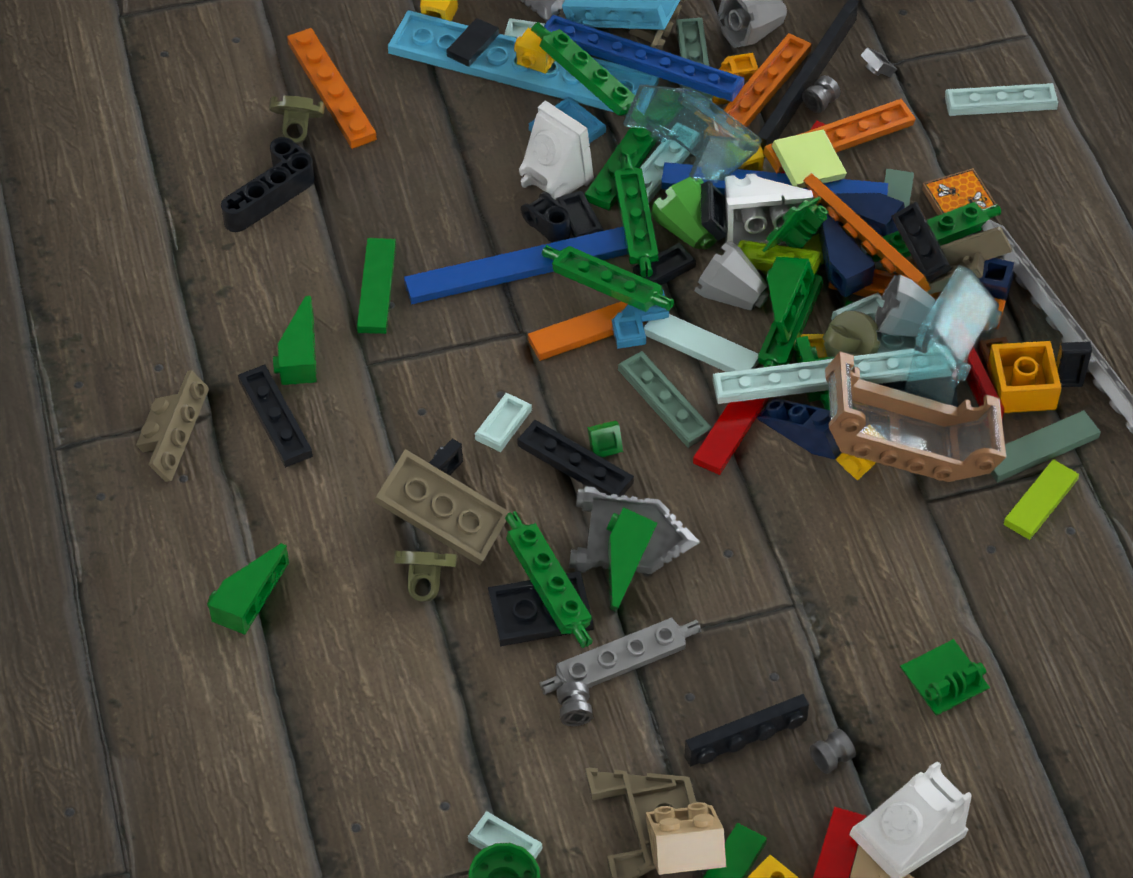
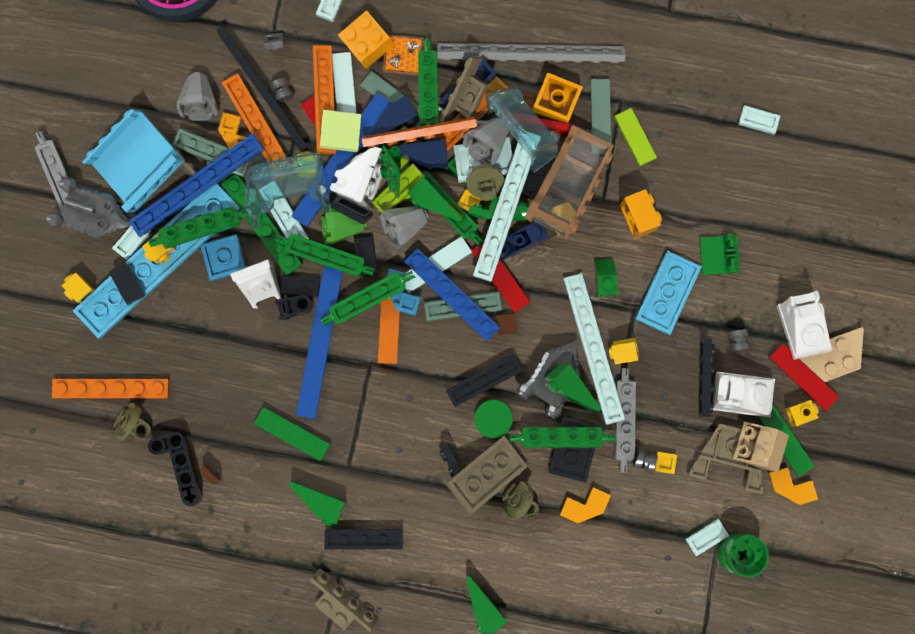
camera: 65 degrees left, 30 degrees up
light aqua tile [475,393,532,452] -> none
green tile [587,420,624,457] -> none
black tile [891,202,952,283] -> none
black tile [1056,341,1092,387] -> none
none -> reddish brown tile [199,466,221,484]
none -> light aqua tile [332,52,357,114]
none -> light orange brick [338,11,394,69]
none -> blue plate [404,248,500,342]
none -> green tile [474,400,513,438]
none -> reddish brown tile [496,313,517,335]
none -> light orange tile [560,487,611,523]
none -> light aqua tile [563,273,625,425]
none -> green slope [594,259,618,298]
none -> yellow brick [609,338,639,364]
none -> light orange brick [620,189,662,240]
none -> medium azure tile [635,250,702,335]
none -> yellow tile [654,452,677,474]
none -> white piece [712,371,775,418]

